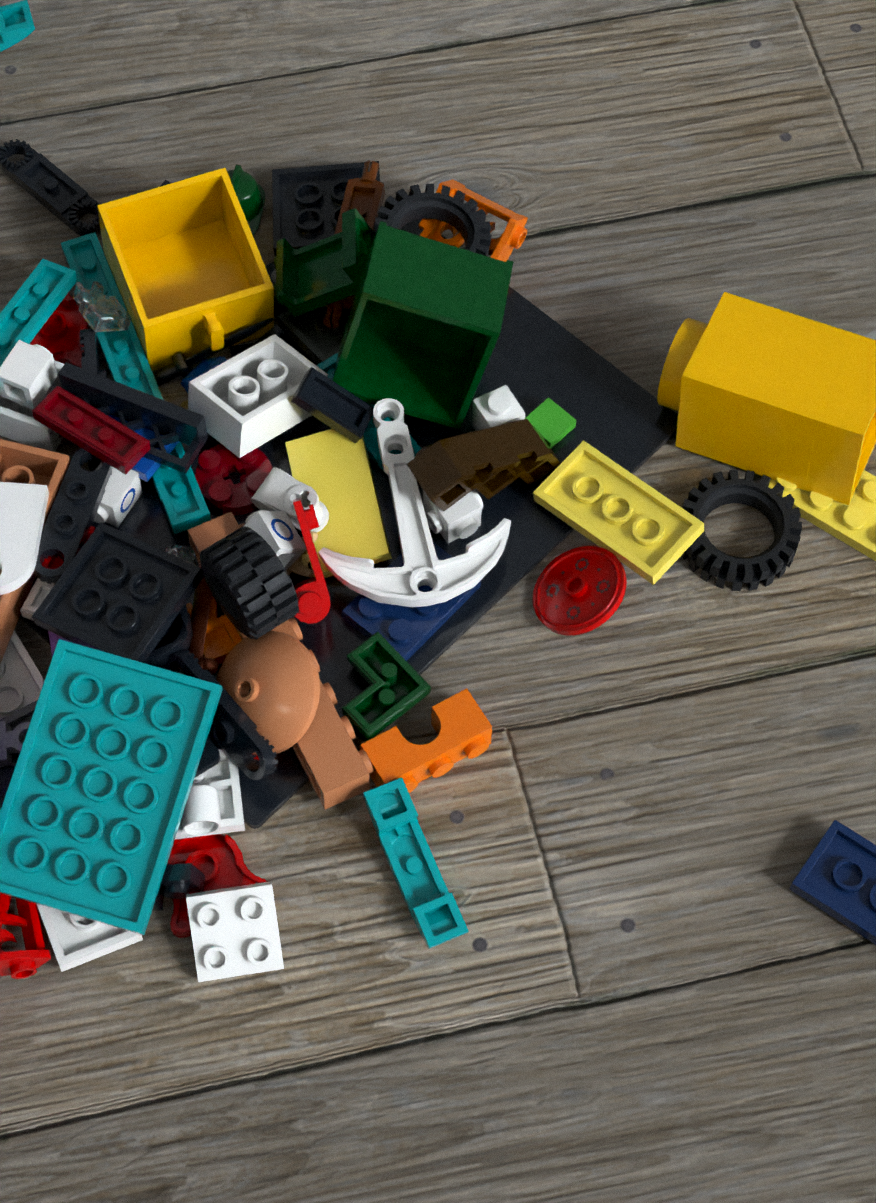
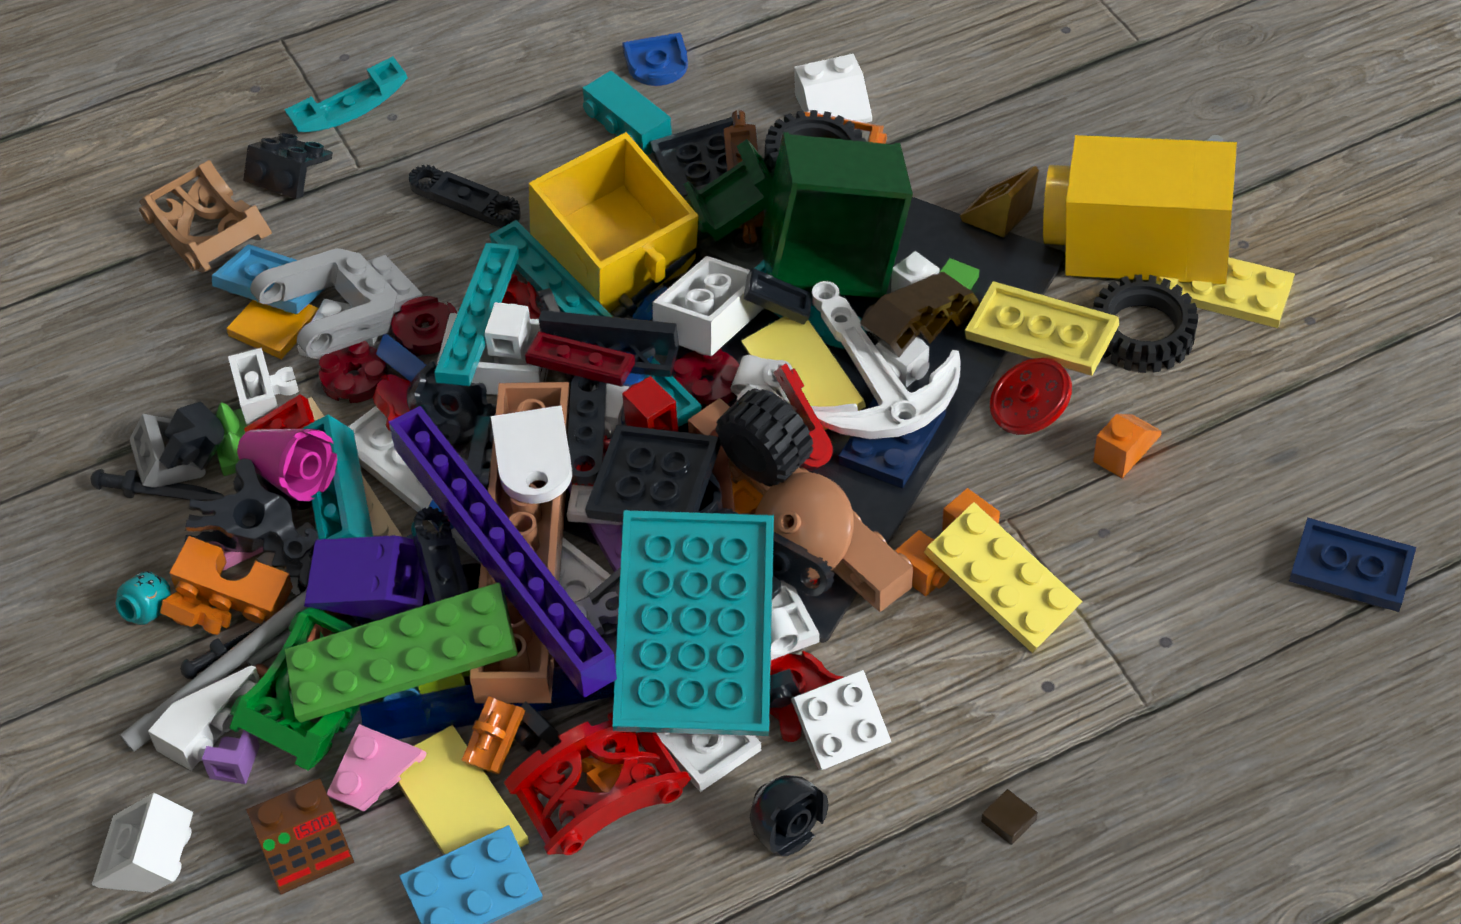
camera: 10 degrees left, 10 degrees down
clear plate [73,281,132,332] -> none
dark green brick [342,631,431,742] -> none
teal slope [363,778,469,949] -> none
none -> teal brick [582,71,672,155]
none -> blue tile [622,32,688,86]
none -> red brick [622,376,678,432]
none -> black cylinder [749,775,829,856]
none -> white slope [794,54,872,123]
none -> light yellow plate [924,502,1082,653]
none -> pearl gold slope [960,165,1039,237]
none -> dark brown tile [981,789,1038,845]
none -> orange slope [1093,414,1162,479]

